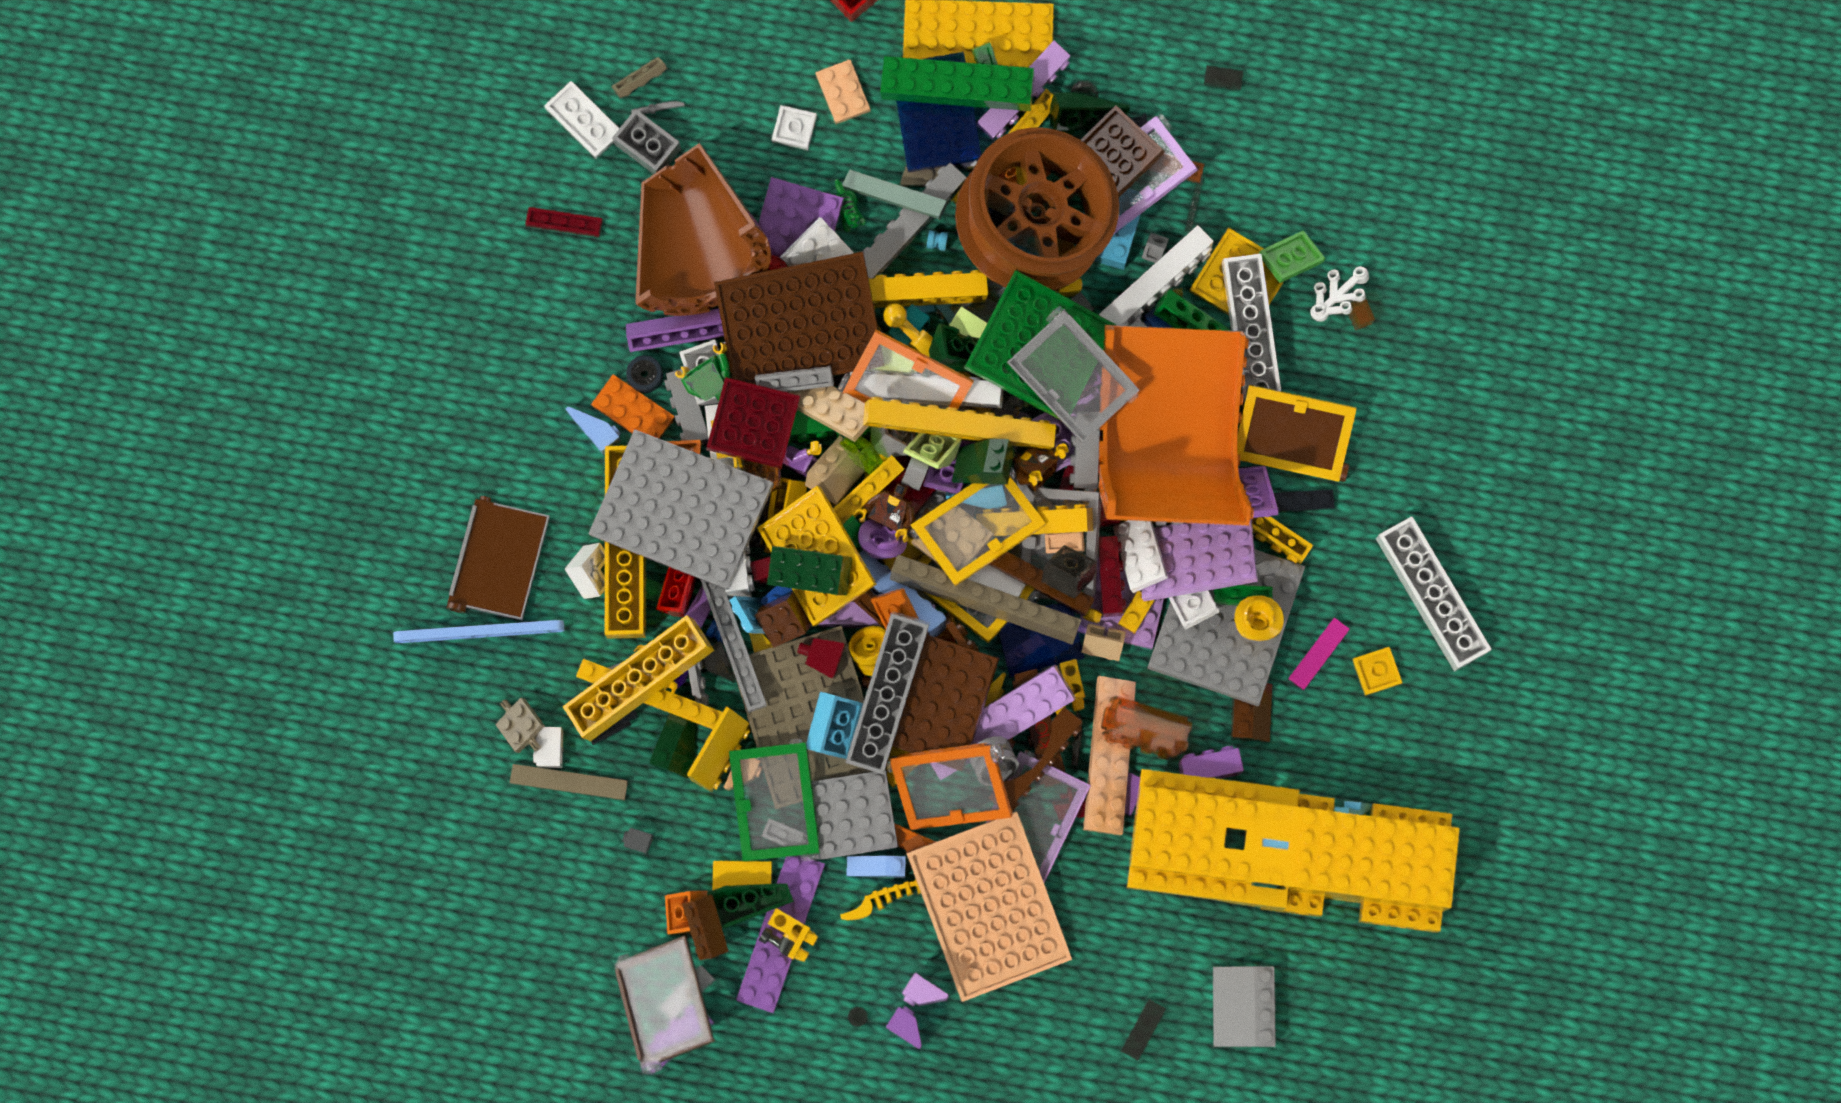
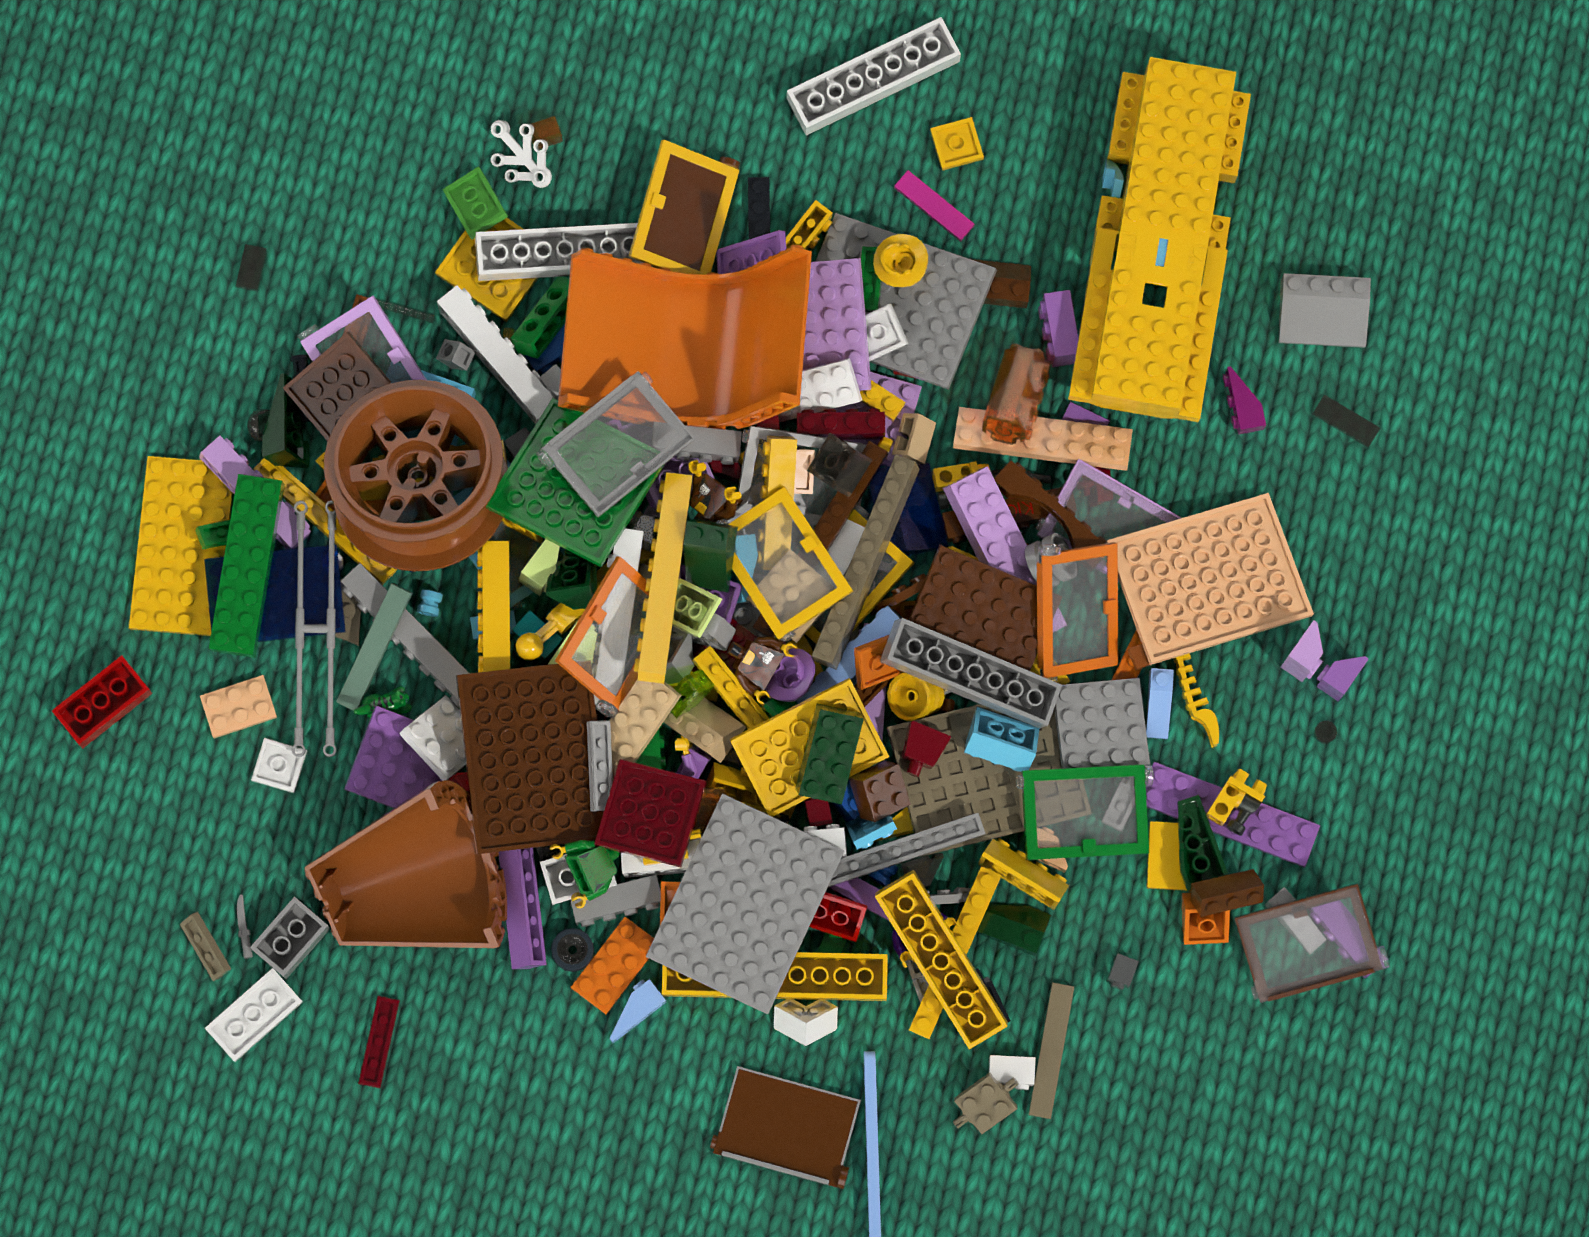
camera: 95 degrees left, 0 degrees up
none -> light grey bar [292,501,337,757]
none -> magenta slope [1223,366,1266,435]

